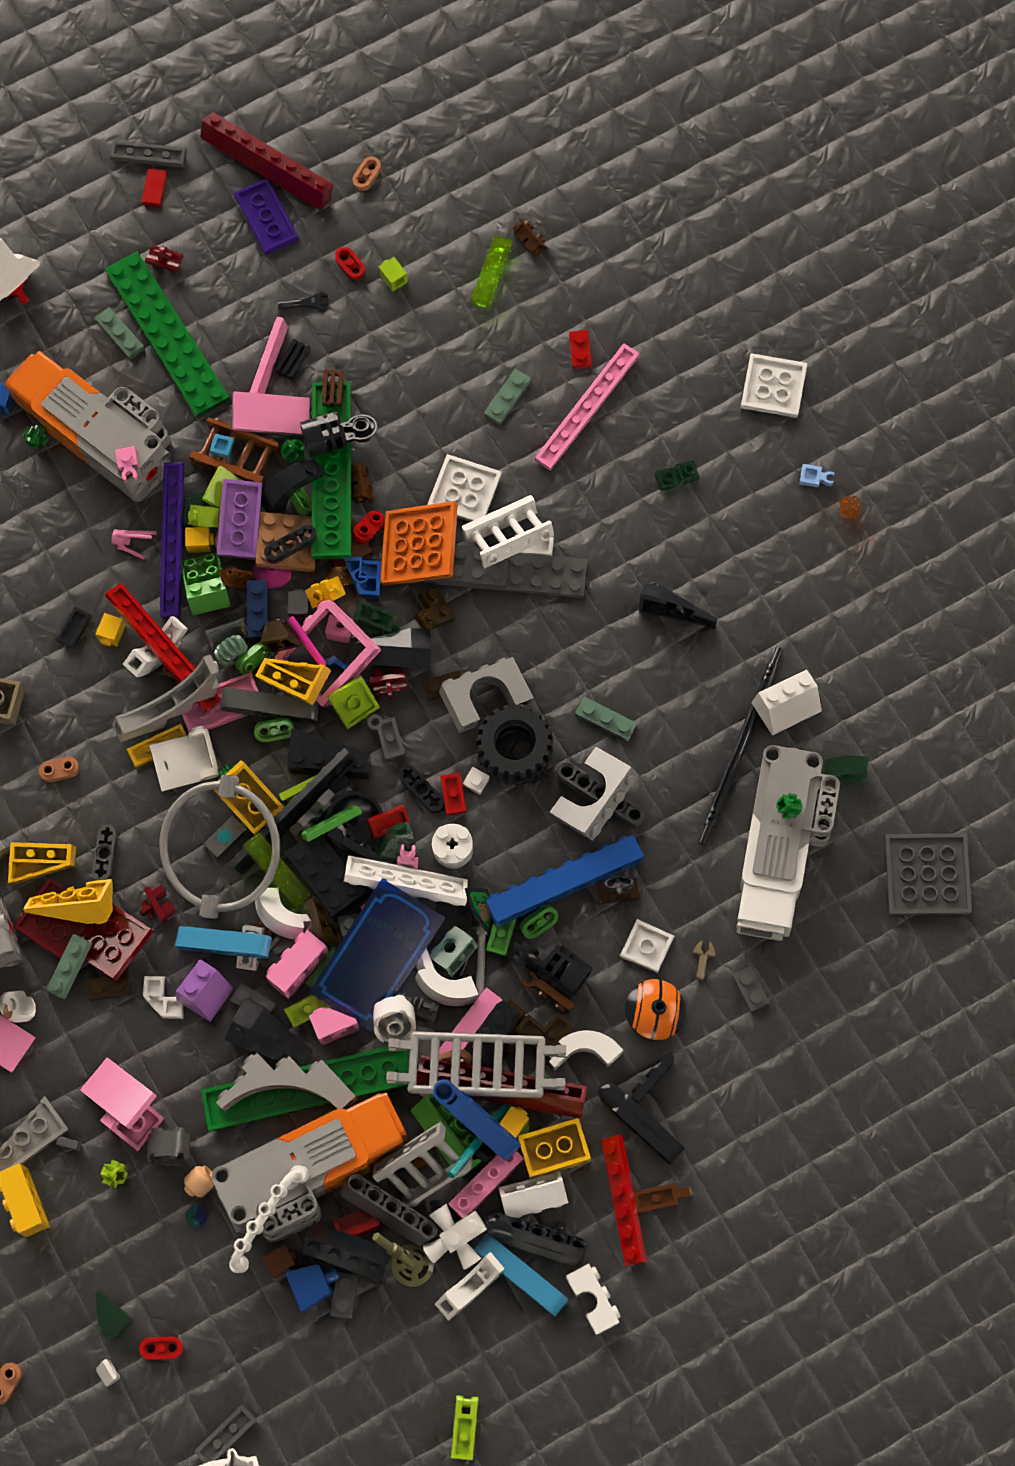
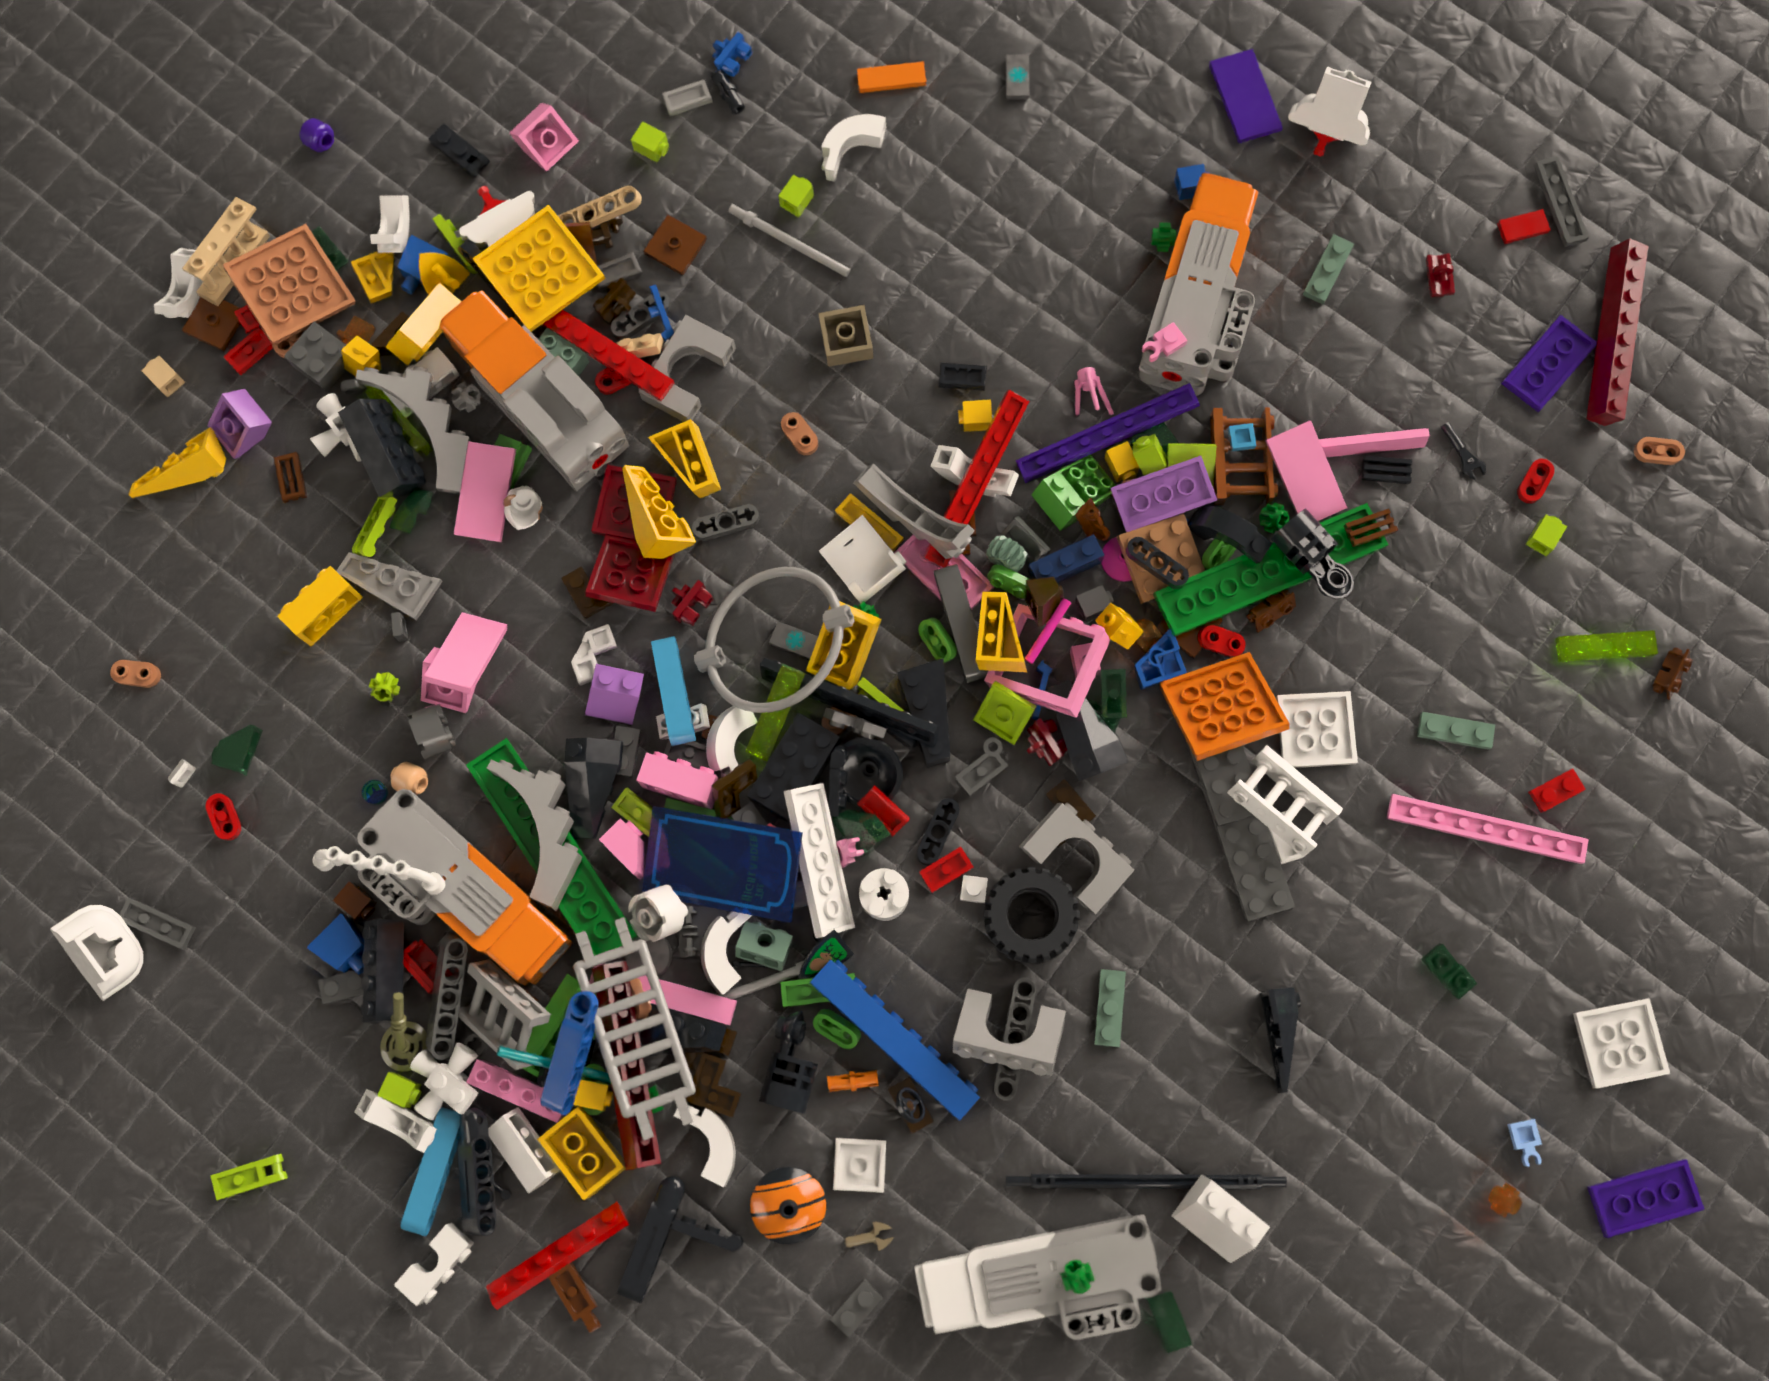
camera: 70 degrees right, 5 degrees up
sand green plate [46,934,92,999] -> none
green plate [105,251,230,418] -> none
bright green tile [301,805,362,842] -> none
dark brown plate [414,587,456,632] -> none
reddish brown plate [522,971,574,1014] -> none
none -> lime brick [377,1072,422,1108]
none -> orange pin [827,1070,879,1092]
none -> dark purple tile [1587,1159,1705,1238]

